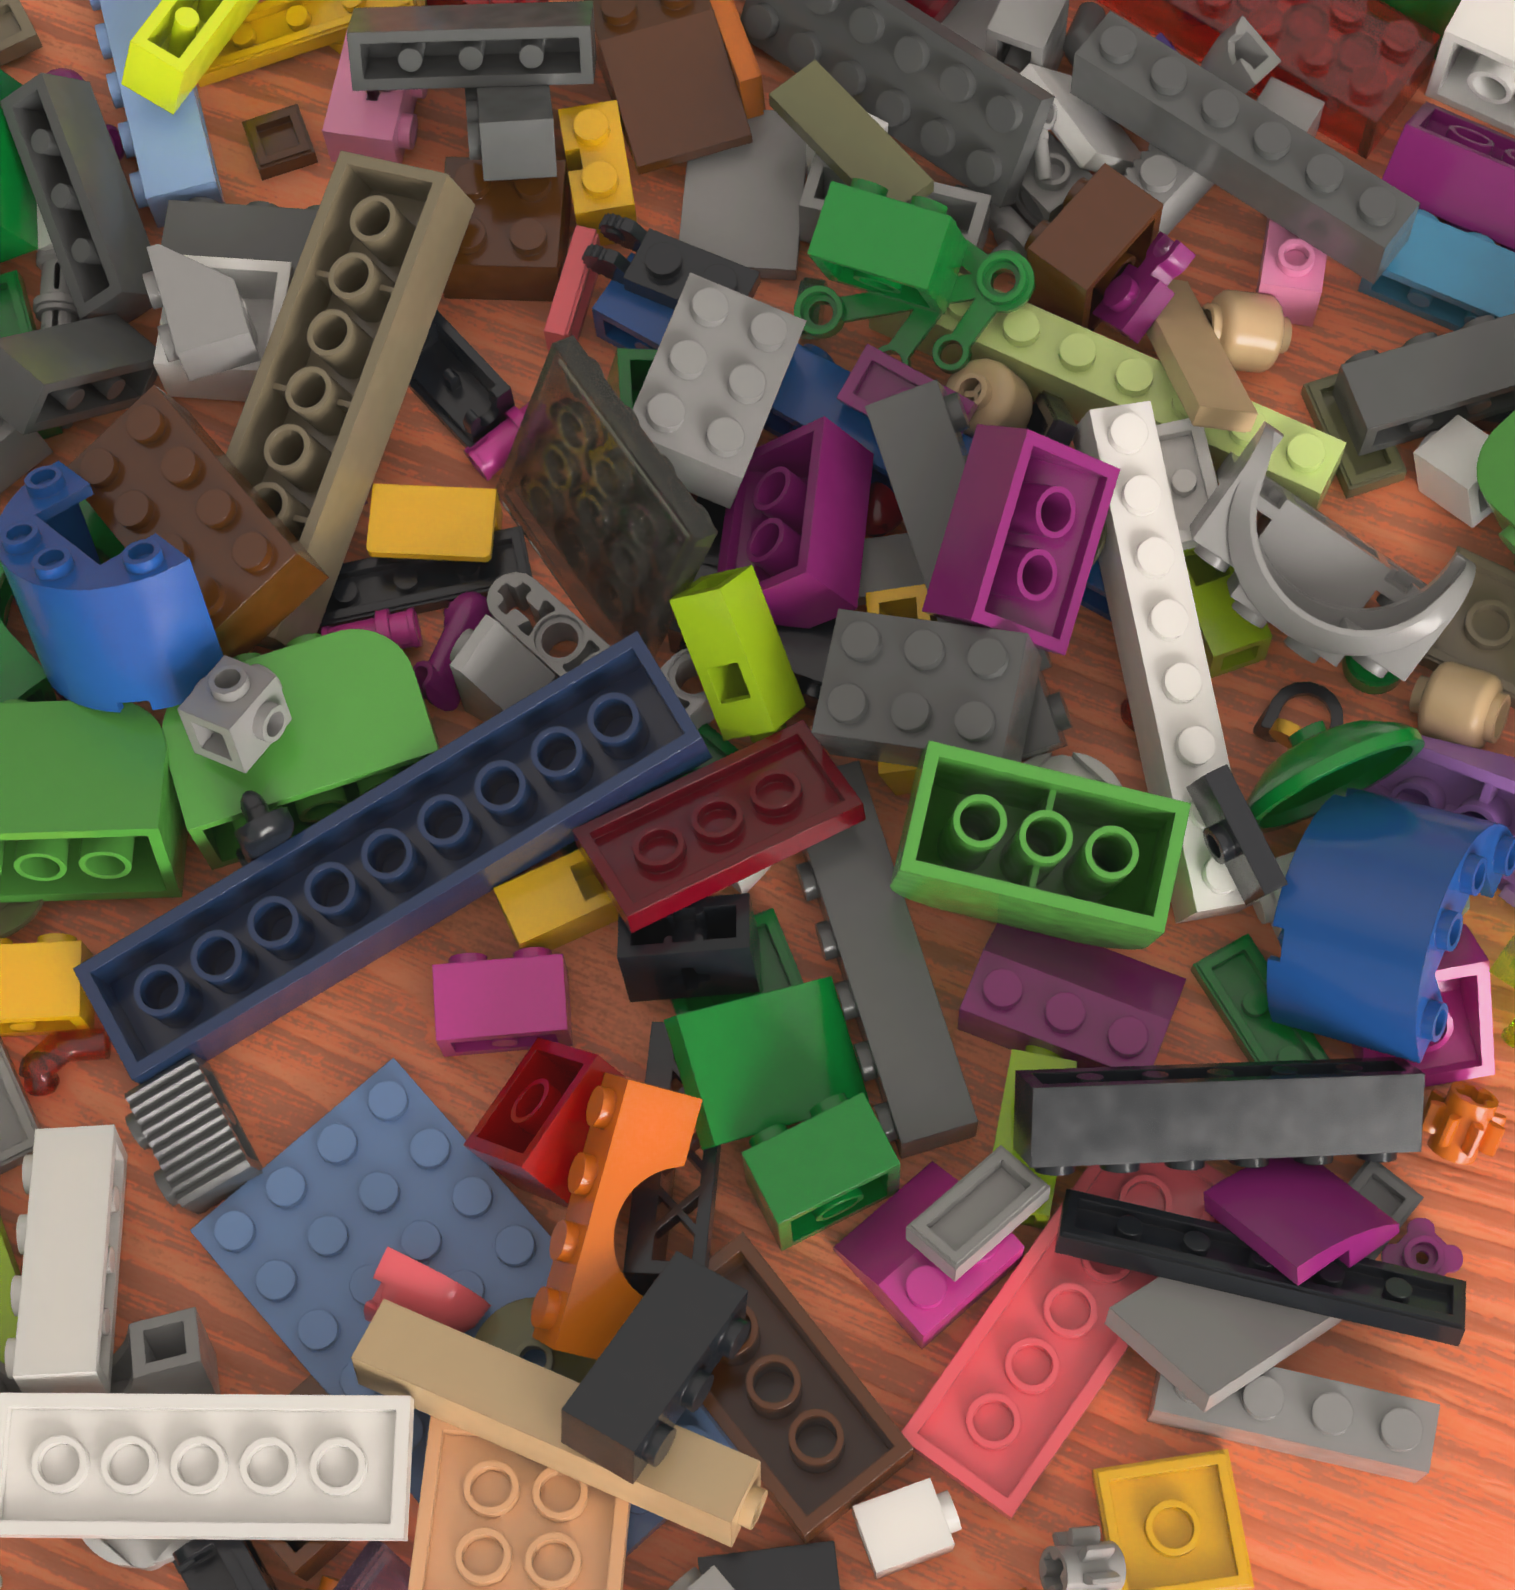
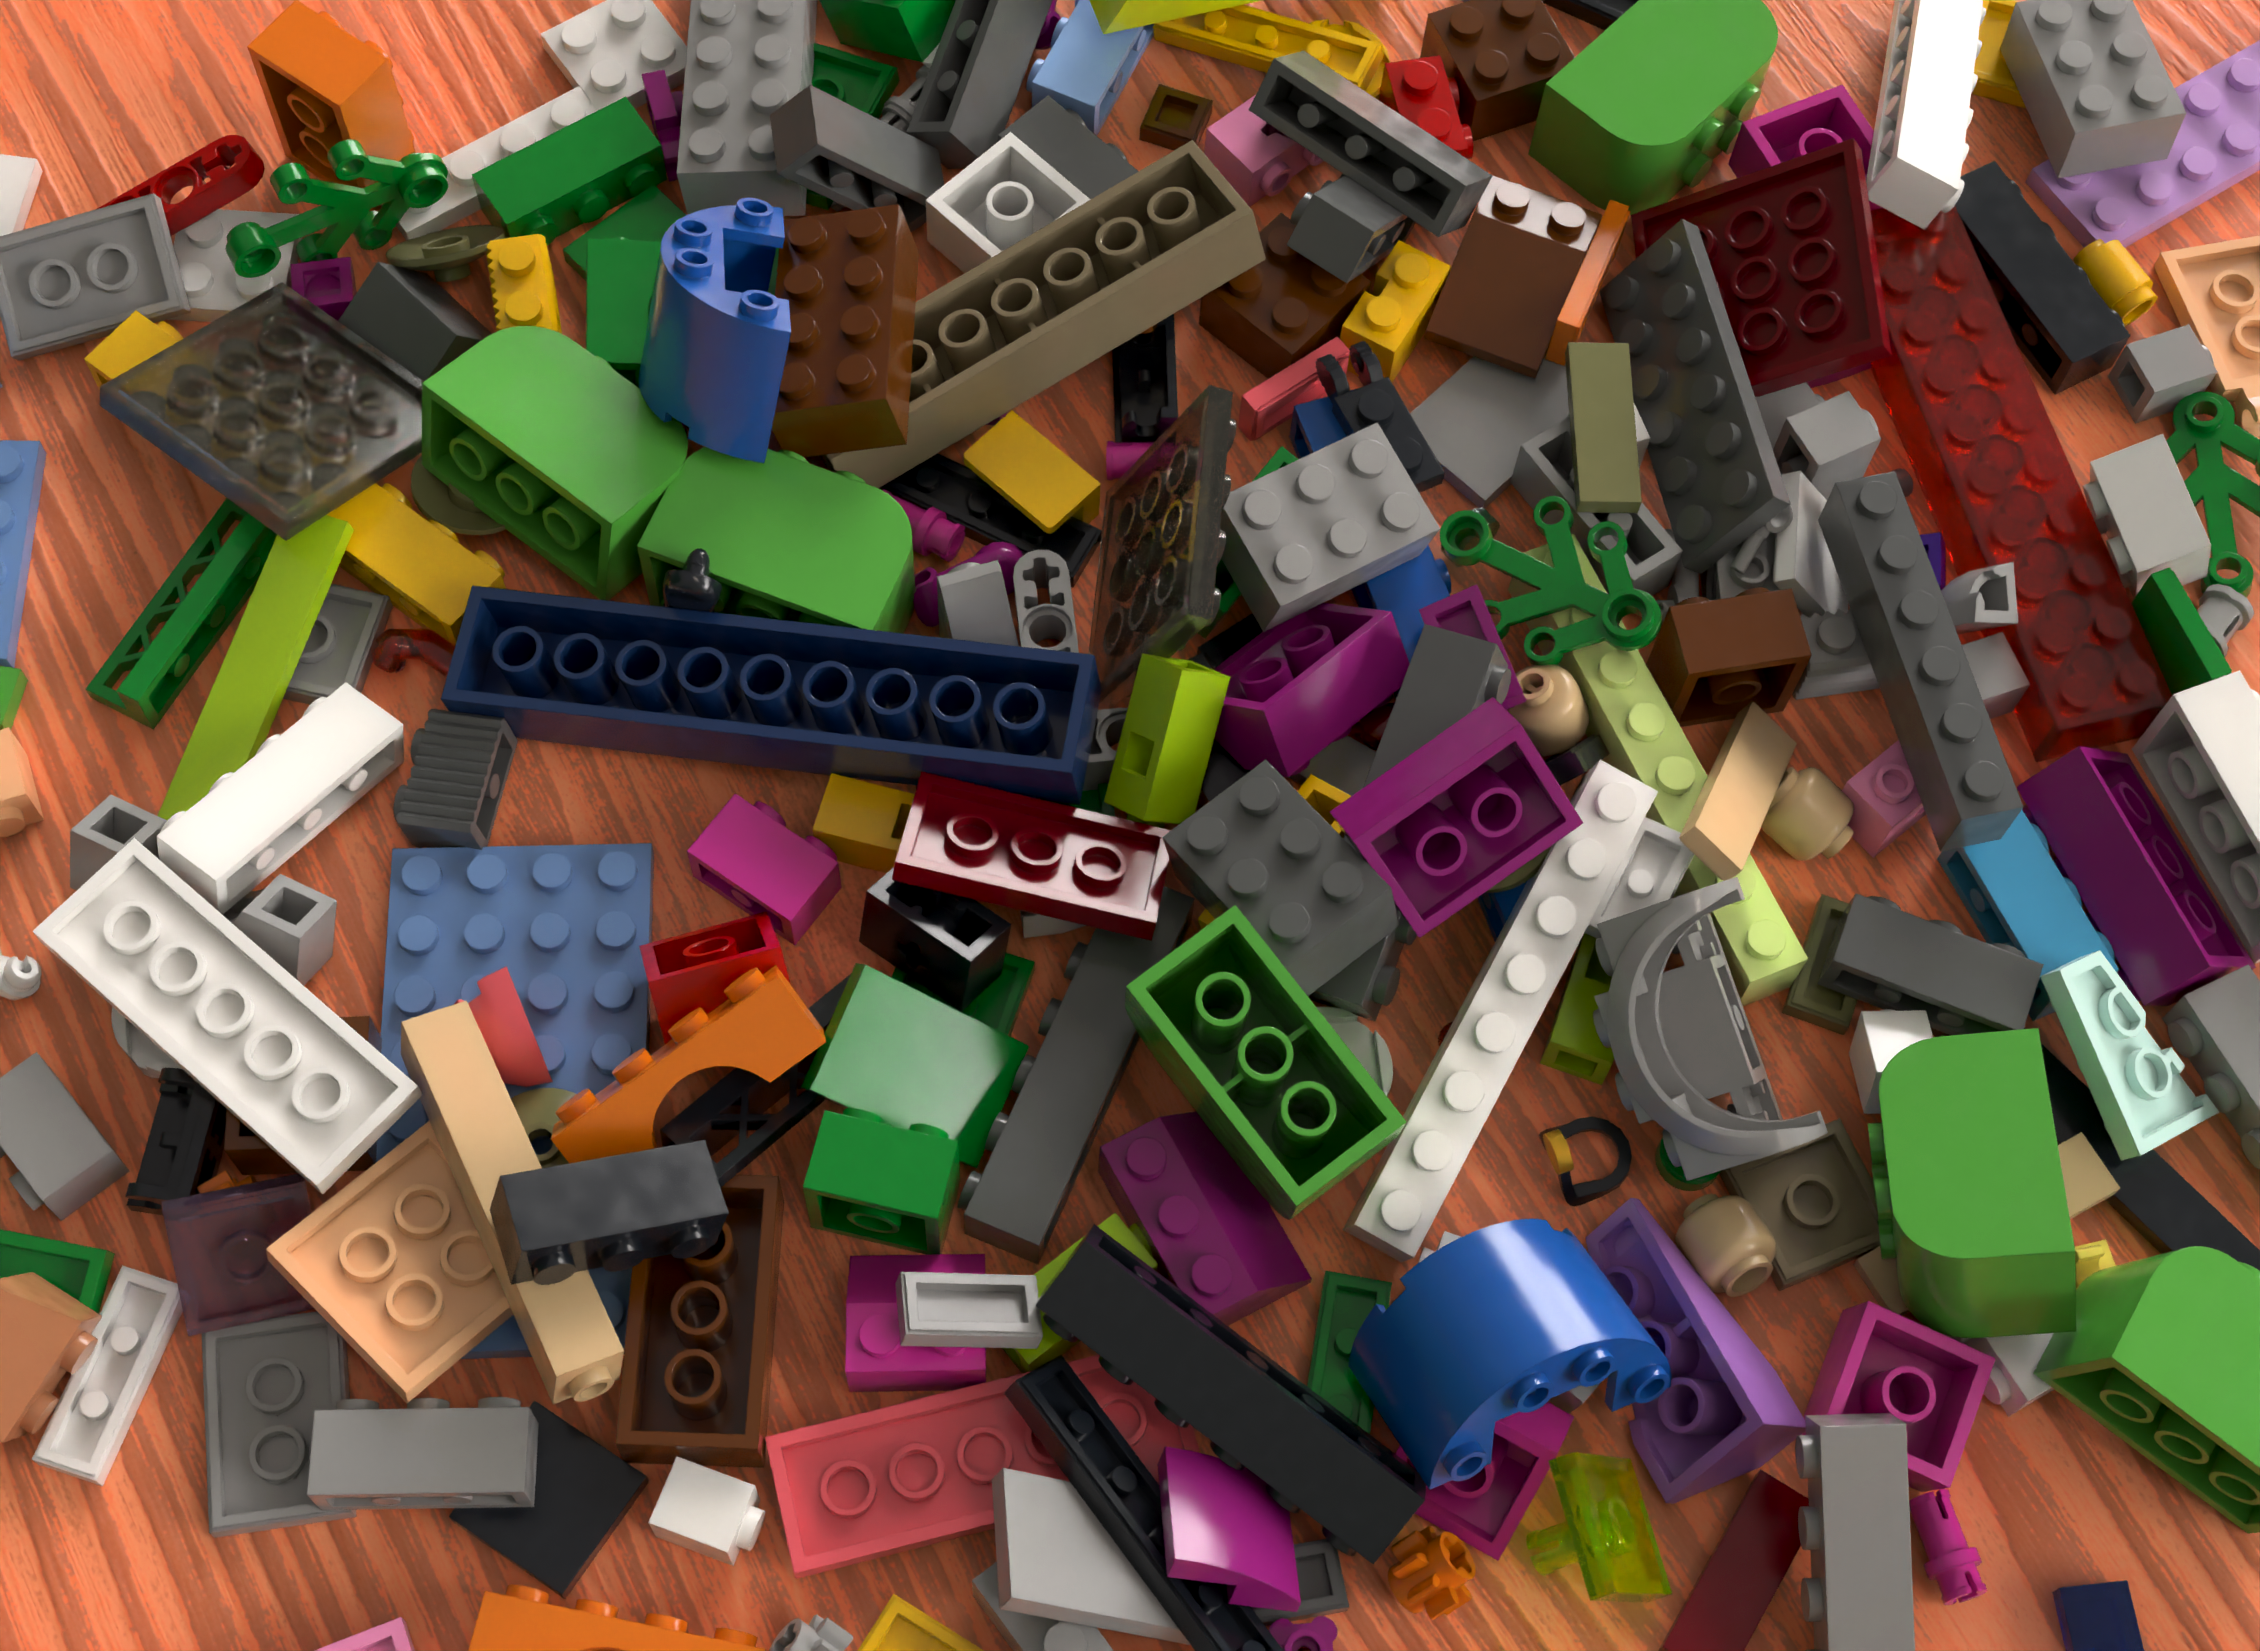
camera: 30 degrees right, 5 degrees down
light grey slope [142,244,260,381] -> none
light grey brick [177,655,292,773] -> none
green brick [807,178,968,315] -> none
magenta plate [1092,231,1196,344] -> none
black plate [1186,764,1288,905] -> none
green dish [1246,720,1425,833] -> none

